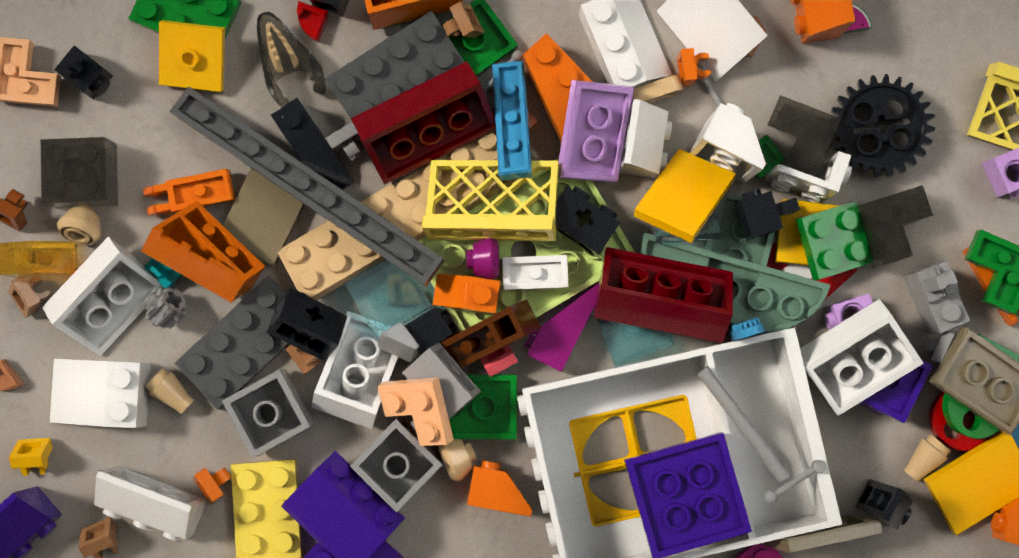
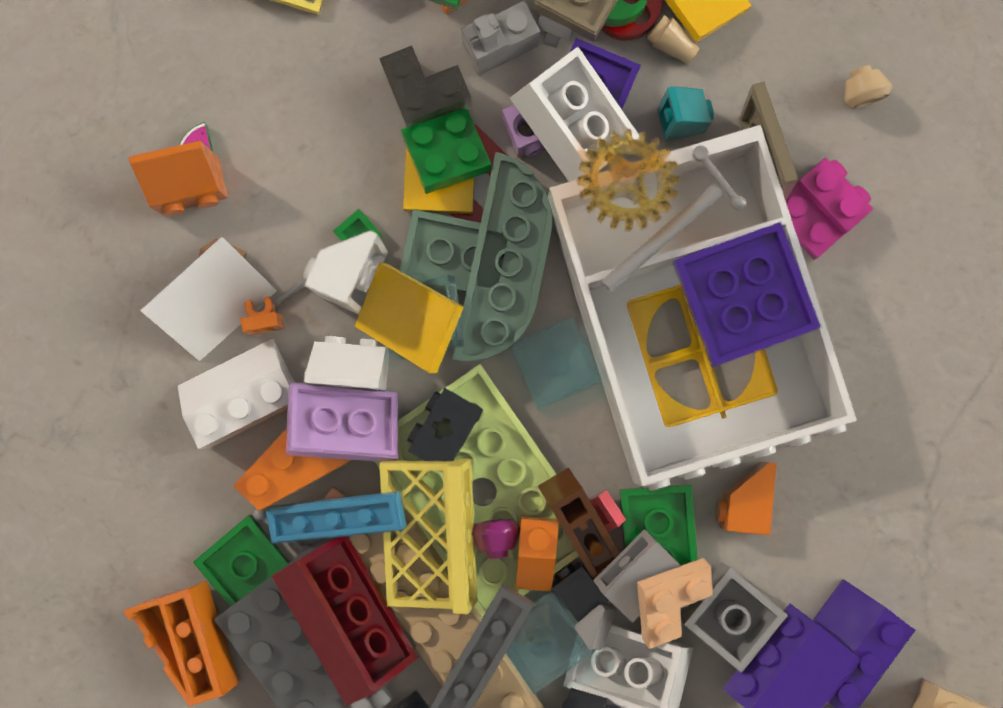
camera: 95 degrees left, 0 degrees up
tan cone [438,439,477,481] -> none
medium nougat tile [443,2,484,39] -> none
white plate [502,255,568,290] -> none
magenta slope [524,283,599,372] -> none
dark red slope [594,247,733,343] -> none
tan beam [632,74,684,104] -> none
dark azure piece [729,318,766,340] -> none
black brick [735,189,800,241] -> none
white bracket [765,151,852,203] -> none
clear smoke brick [768,95,842,178] -> none
black gear [828,74,935,178] -> none
black slope [855,479,913,530] -> none
none -> clear yellow gear [577,128,680,232]
none -> teal slope [657,86,714,142]

